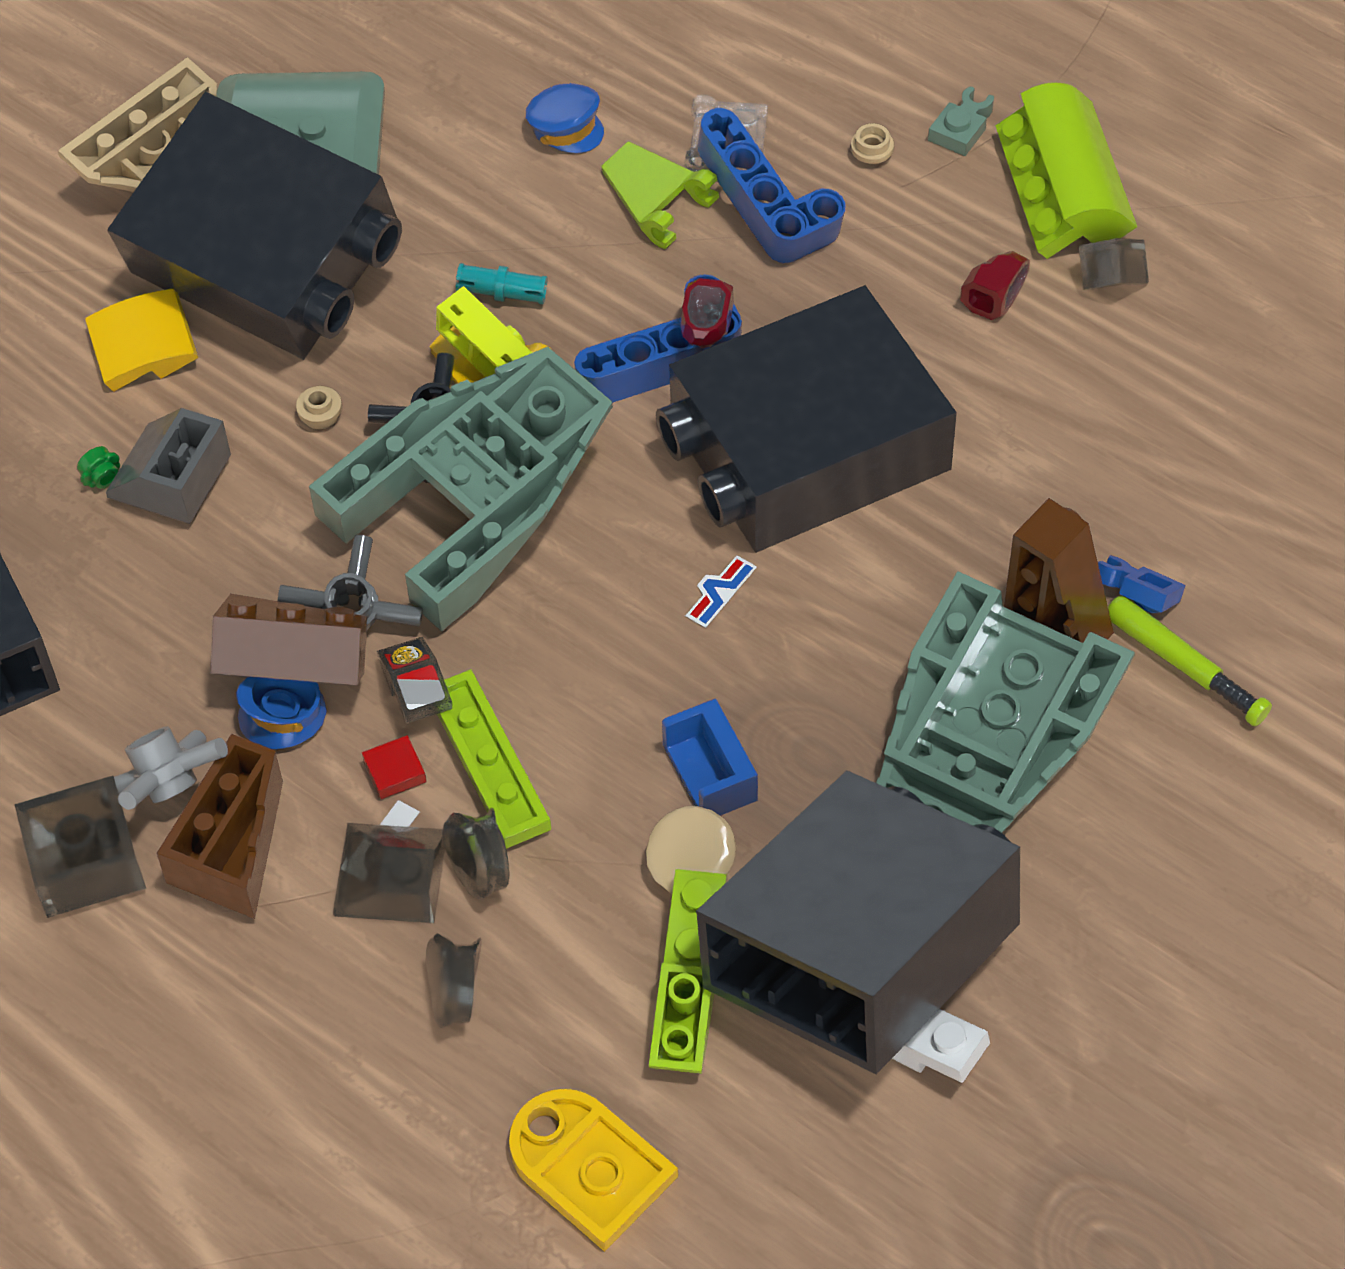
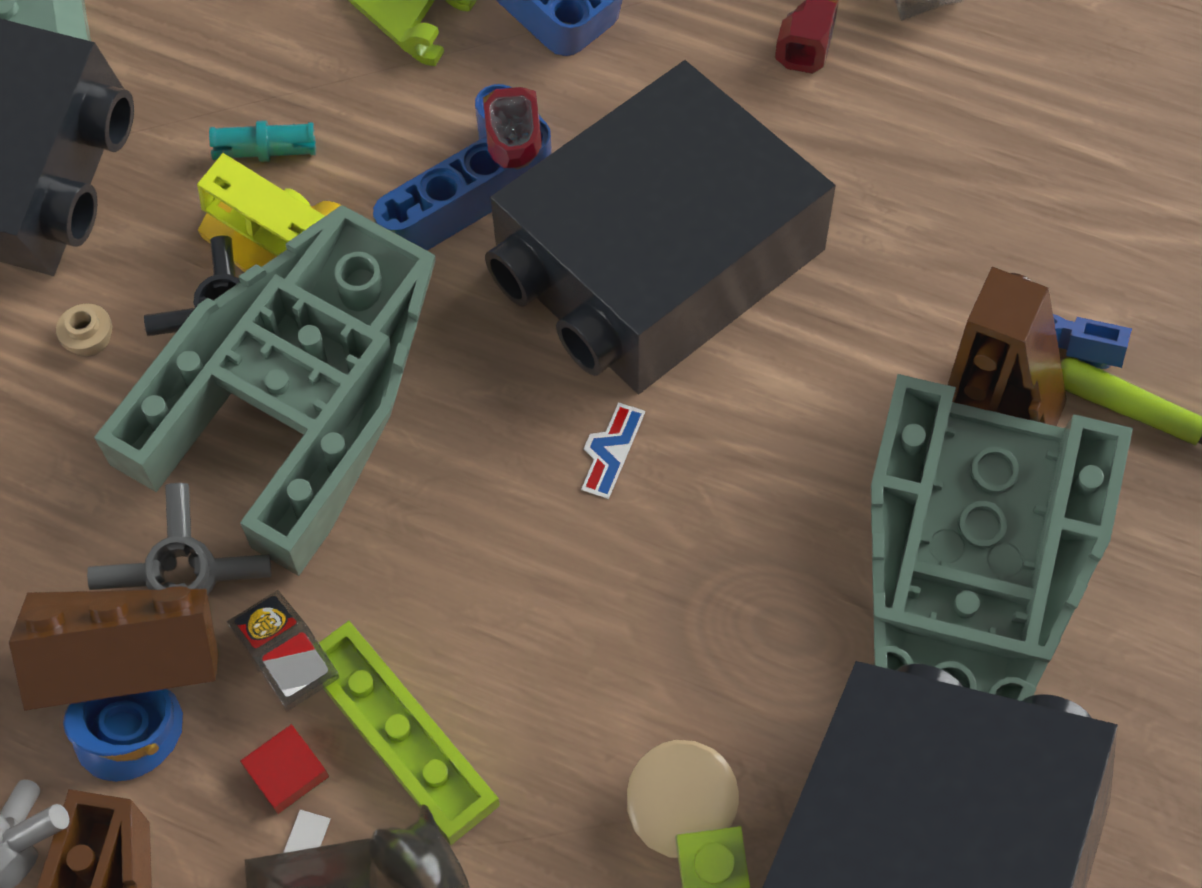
camera: 15 degrees left, 5 degrees up
blue panel [662,698,758,816] -> none

